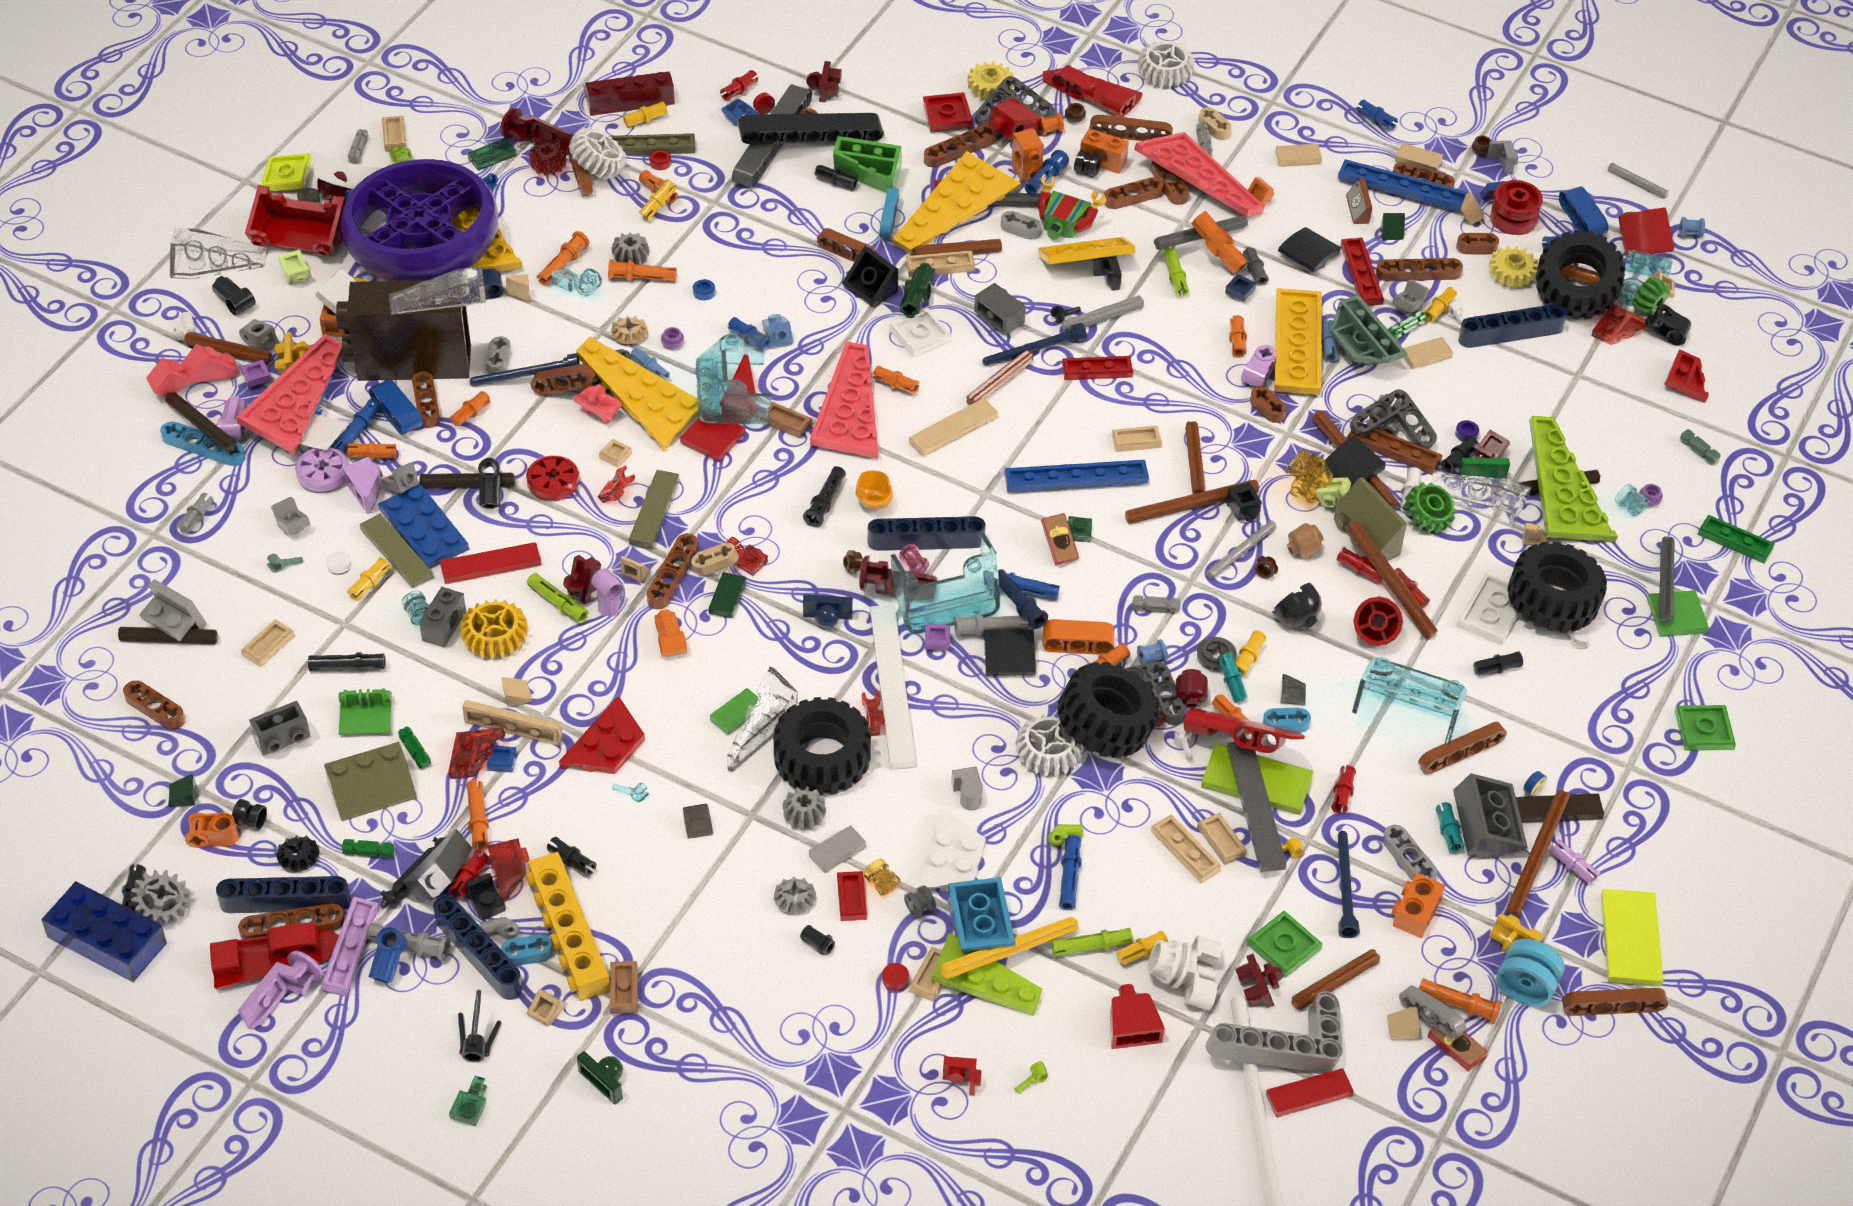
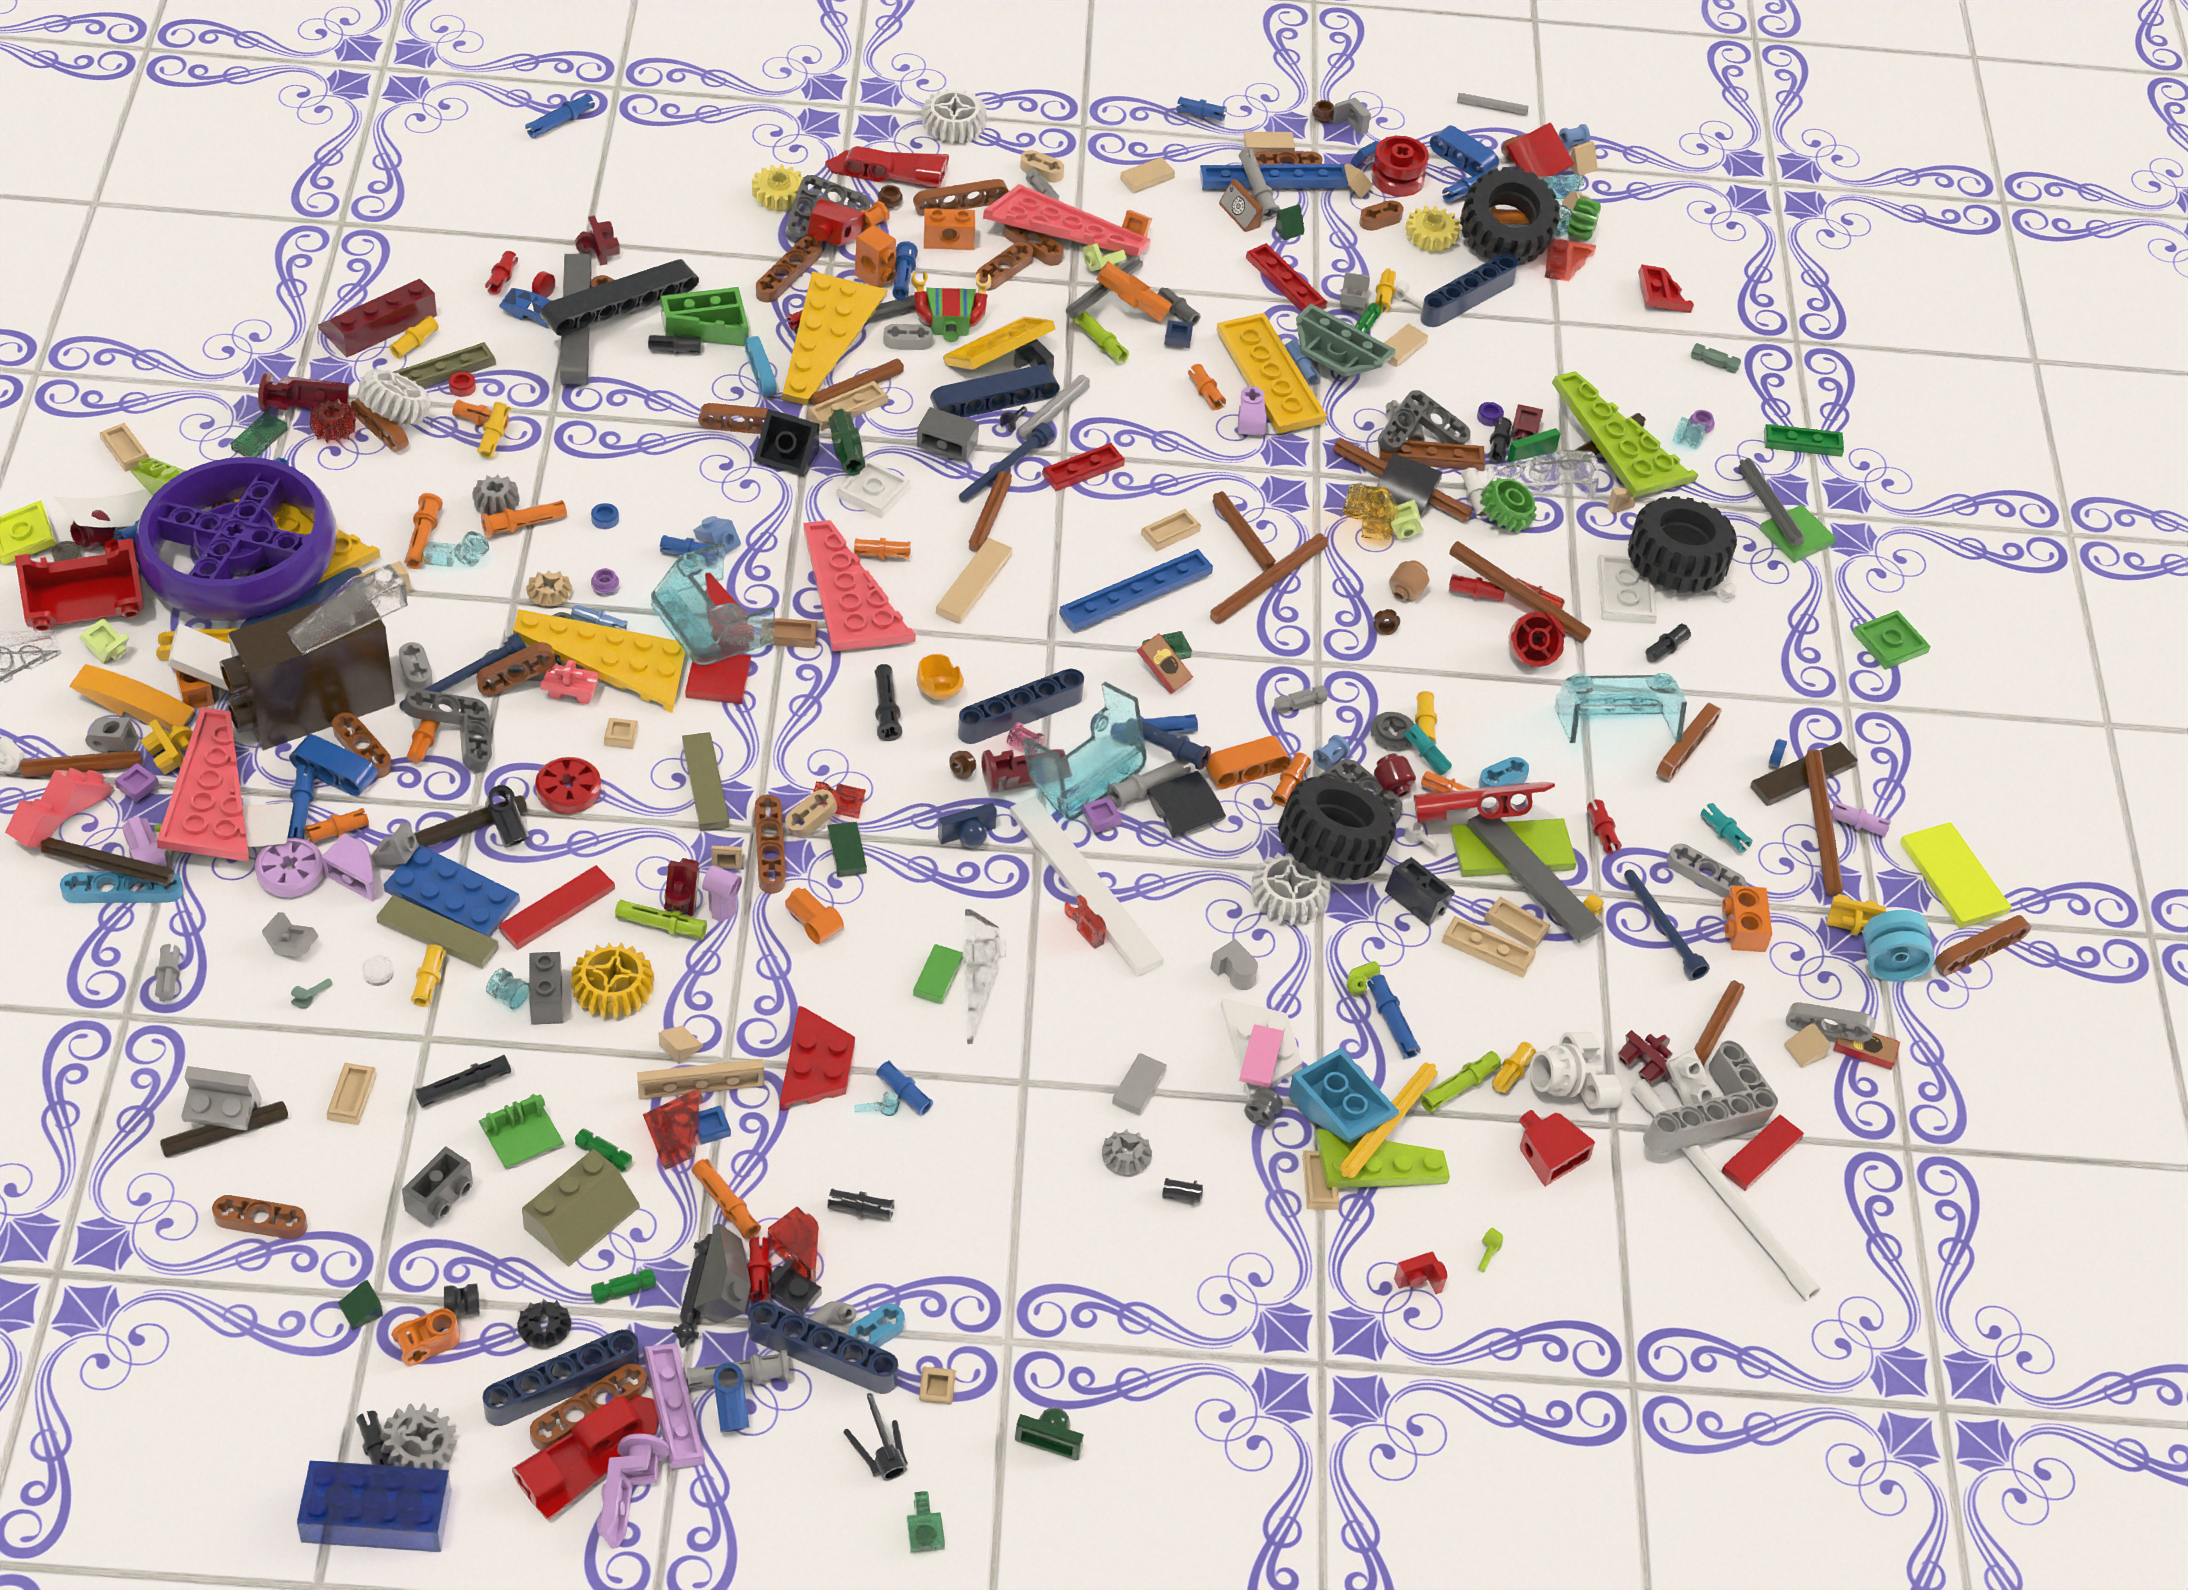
camera: 30 degrees left, 0 degrees up
black piece [212,275,256,316] -> none
light grey axle [347,128,369,164] -> none
yellow brick [525,852,610,1001] -> none
clear red plate [597,465,635,503] -> none
medium nougat plate [610,961,638,1014] -> none
clear smoke slope [682,803,713,839] -> none
black tyre [773,697,871,796] -> none
light grey gear [782,786,826,831] -> none
red tile [837,871,867,921] -> none
clear yellow wheel [864,858,900,896] -> none
red tile [882,963,909,991] -> none
red plate [922,92,973,131] -> none
black wheel [1074,150,1102,177] -> none
light grey bar [1206,520,1277,579] -> none
black brick [1226,482,1262,521] -> none
bright green tile [1247,910,1323,978] -> none
dark orange beam [1250,386,1287,423] -> none
black cylinder [1272,582,1322,629] -> none
black slope [1278,227,1342,272] -> none
clear smoke slope [1280,674,1306,706] -> none
olive slope [1334,477,1407,561] -> none
dark orange beam [1376,258,1463,281] -> none
orange pin [1419,978,1502,1024] -> none
dark grey slope [1453,773,1528,859] -> none
black piece [1645,304,1692,346] -> none
none -> light orange slope [69,664,195,731]
none -> dark grey beam [402,689,492,772]
none -> blue pin [876,1060,934,1116]
none -> dark blue beam [930,364,1060,418]
none -> yellowish green bracket [1082,243,1127,272]
none -> light grey pin [1238,148,1280,220]
none -> bright pink slope [1239,1024,1284,1088]
none -> black hinge [1384,857,1455,926]
none -> tan slope [1570,141,1598,176]
none -> white hips [1665,1048,1716,1106]

